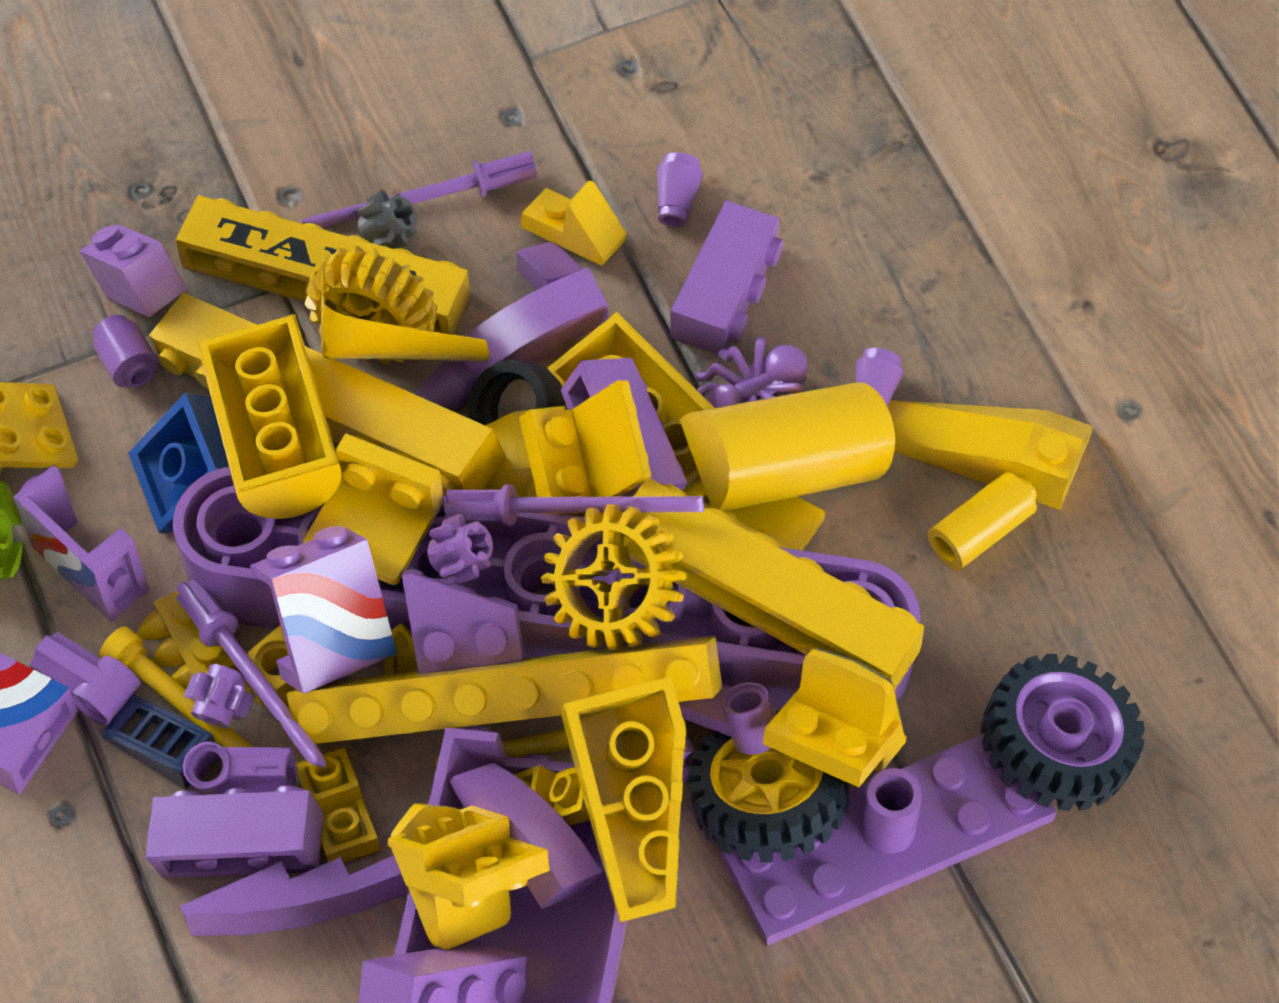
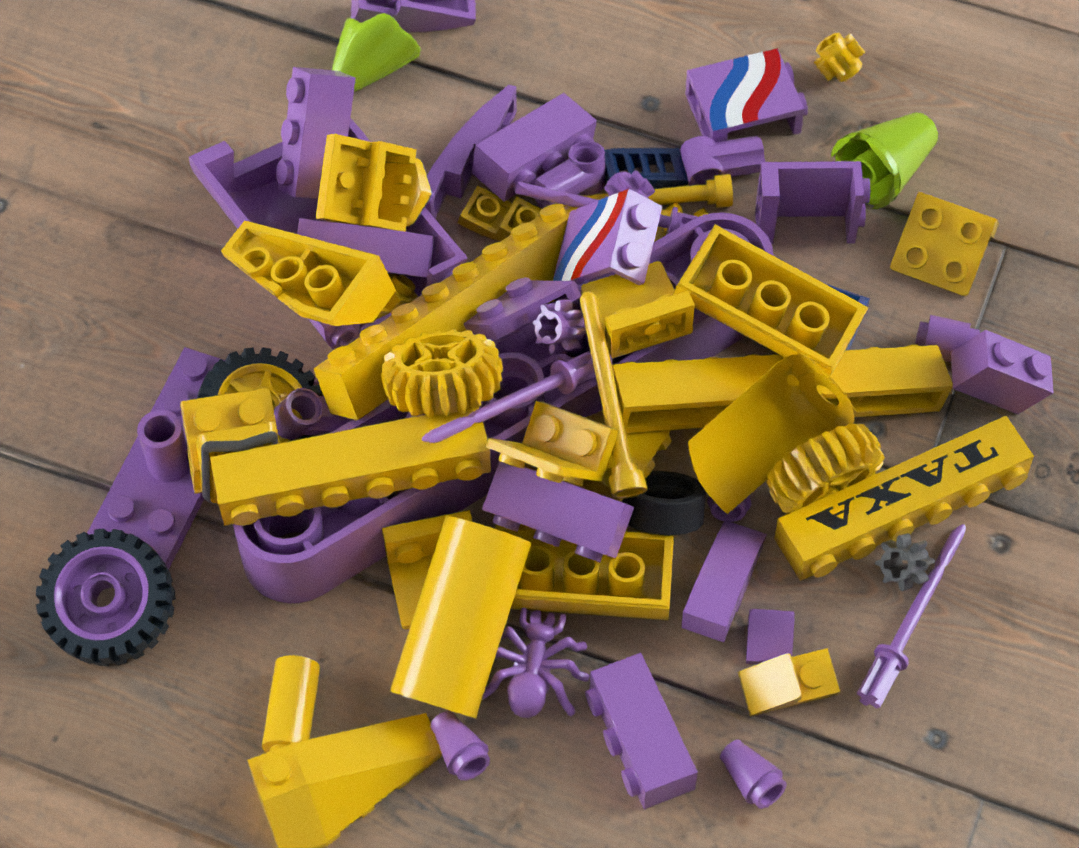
camera: 135 degrees right, 0 degrees up
none -> yellow piece [580,291,647,499]

